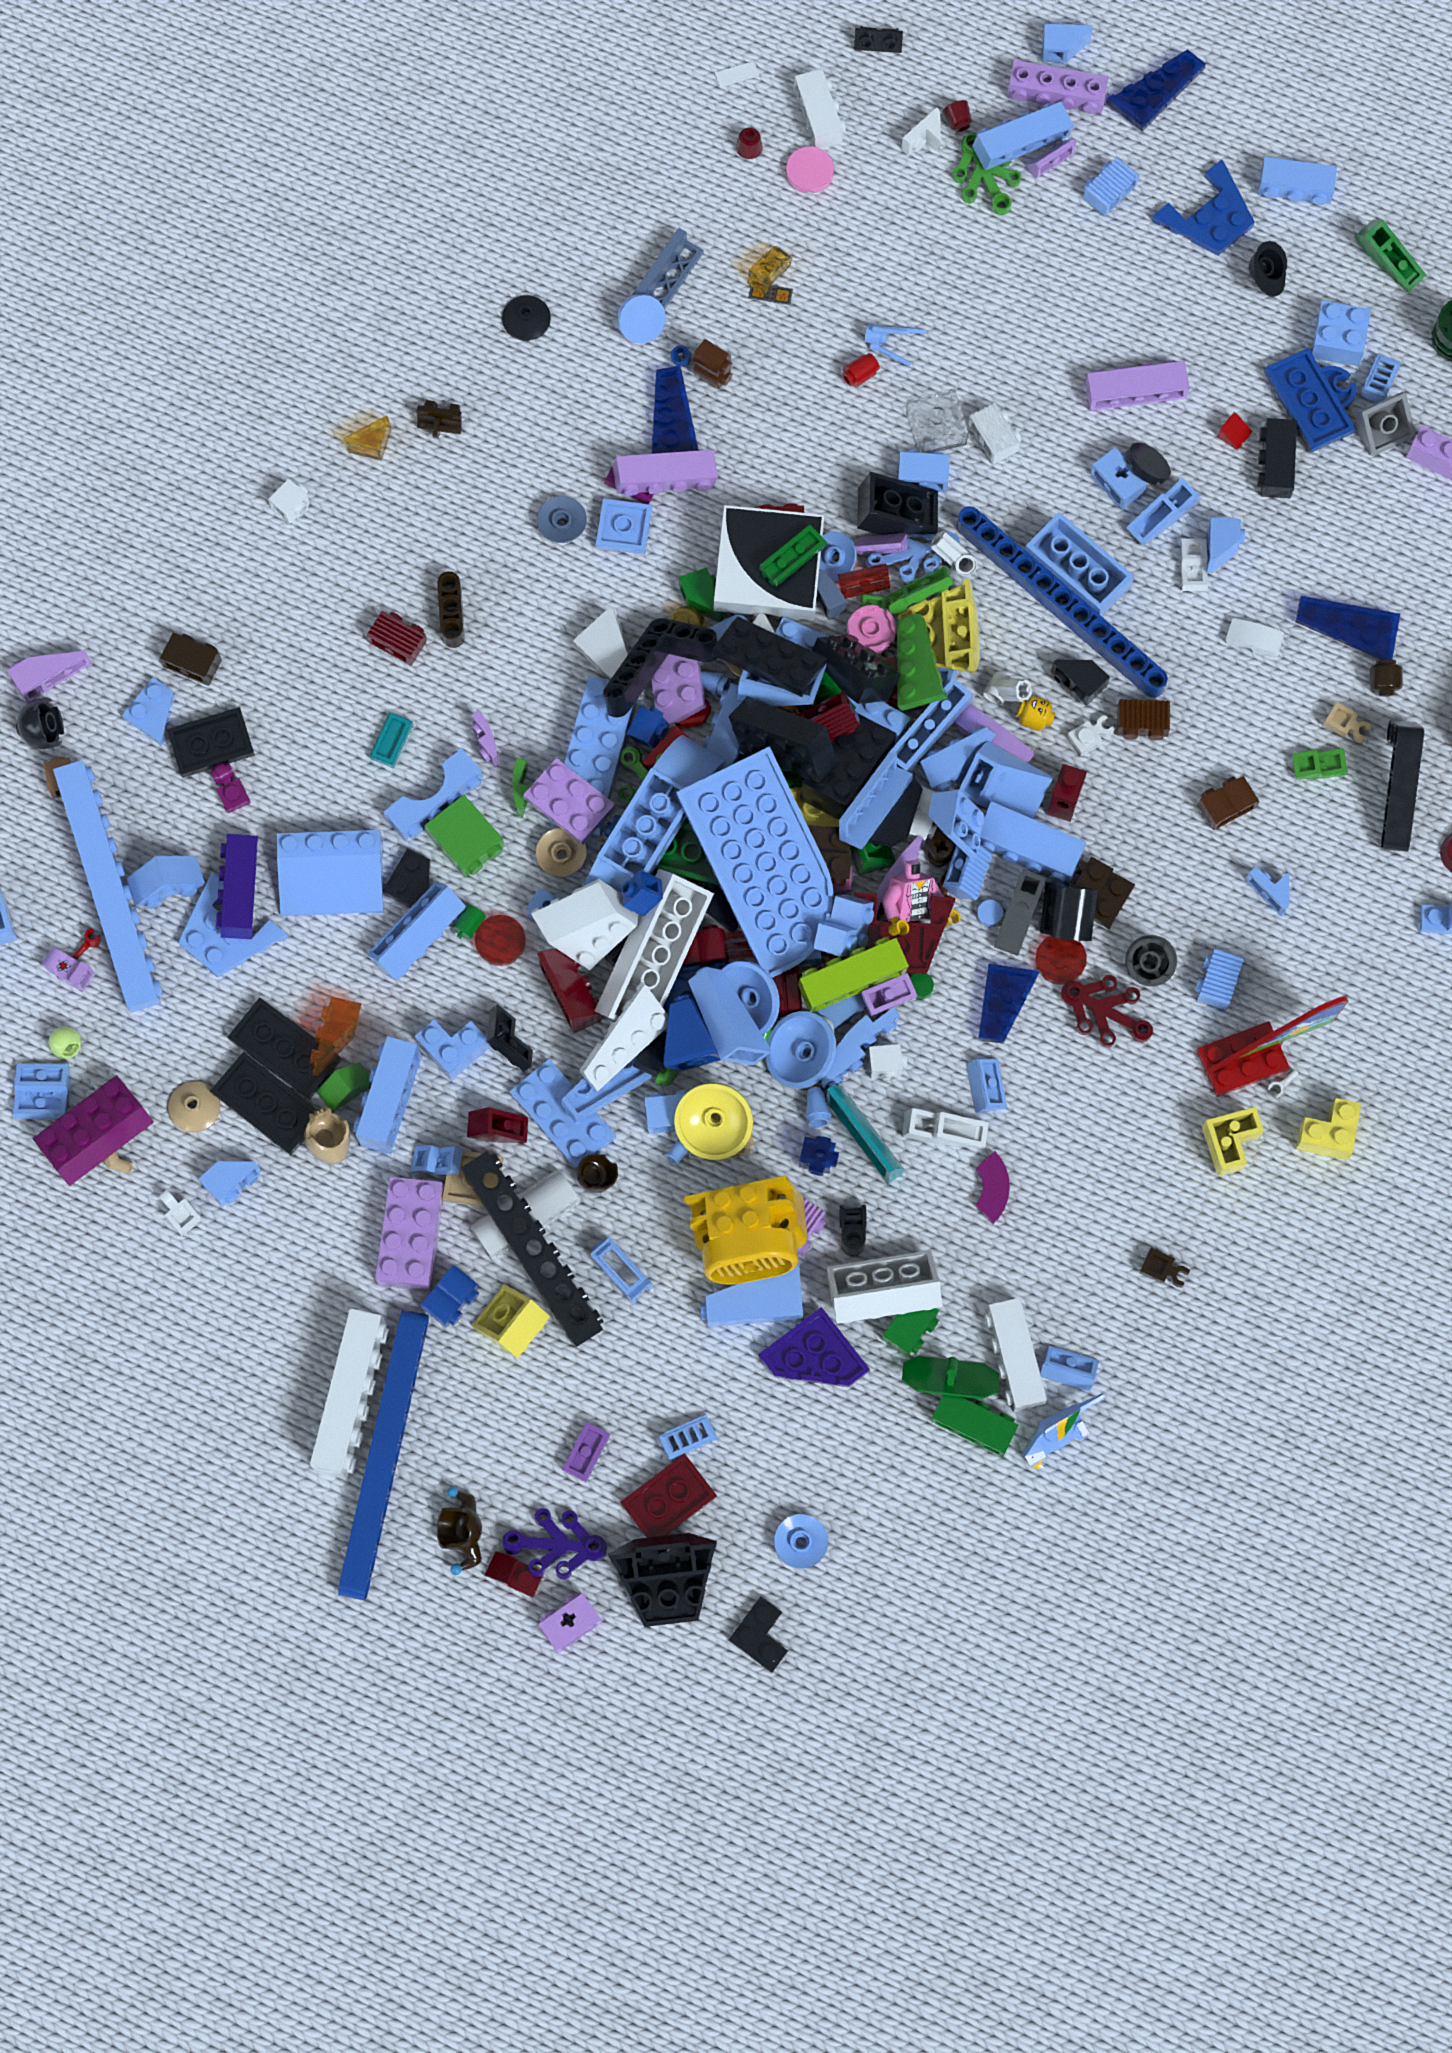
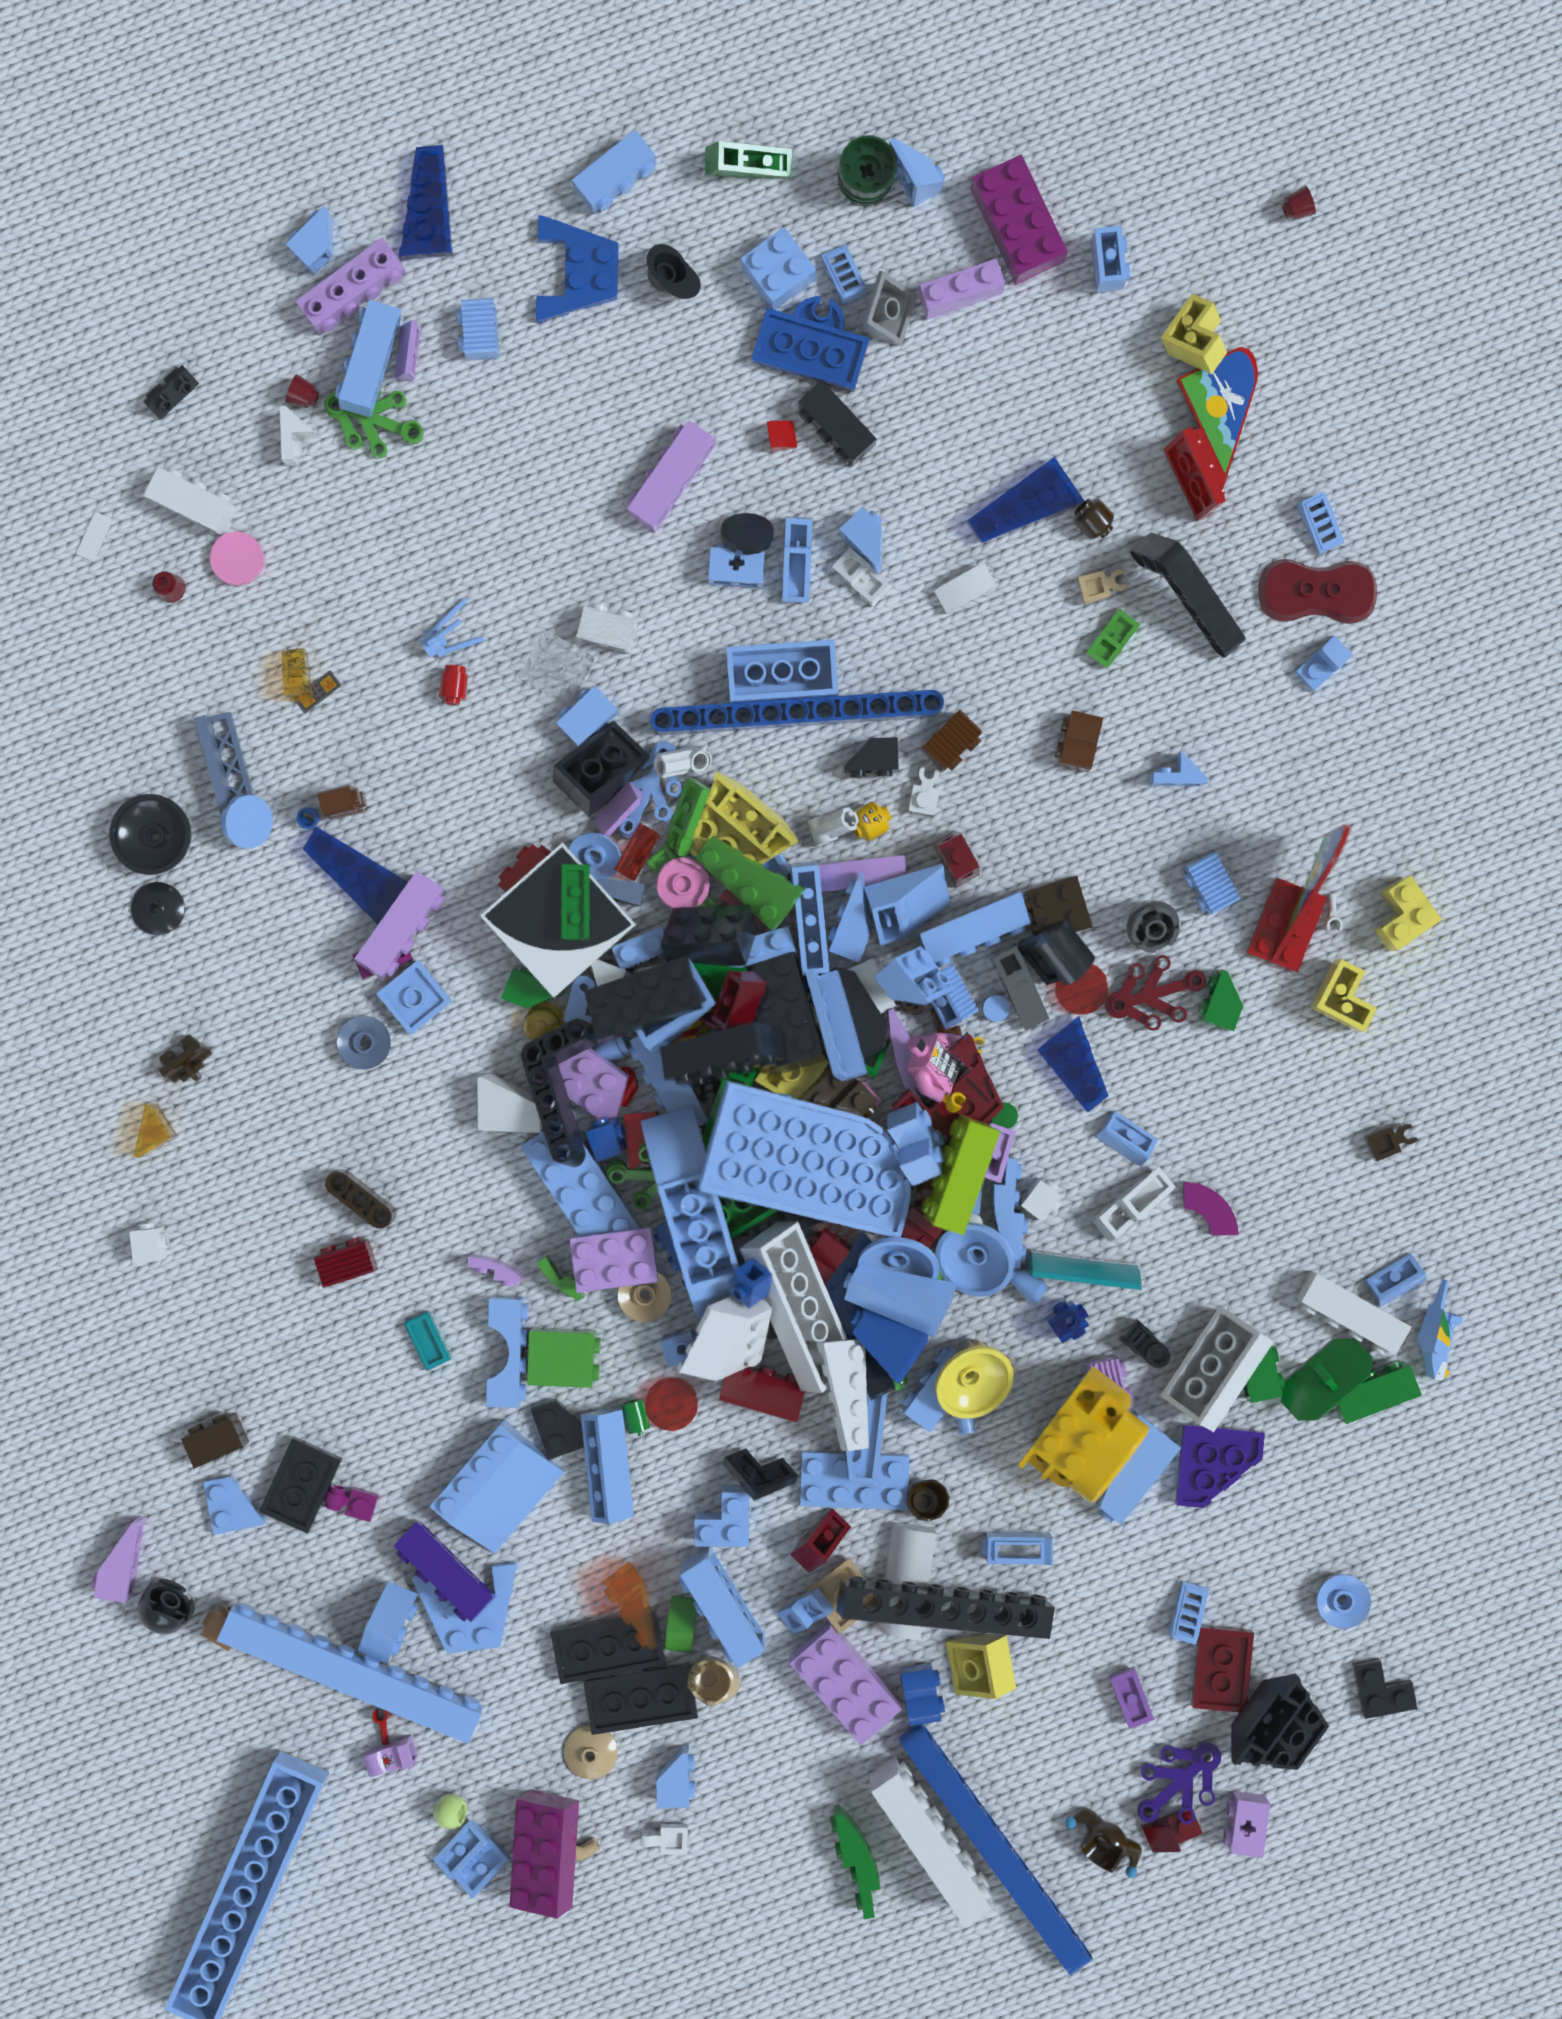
camera: 50 degrees left, 15 degrees up
none -> black dish [109,794,192,875]
none -> green slope [830,1805,881,1920]
none -> green slope [1198,969,1243,1031]

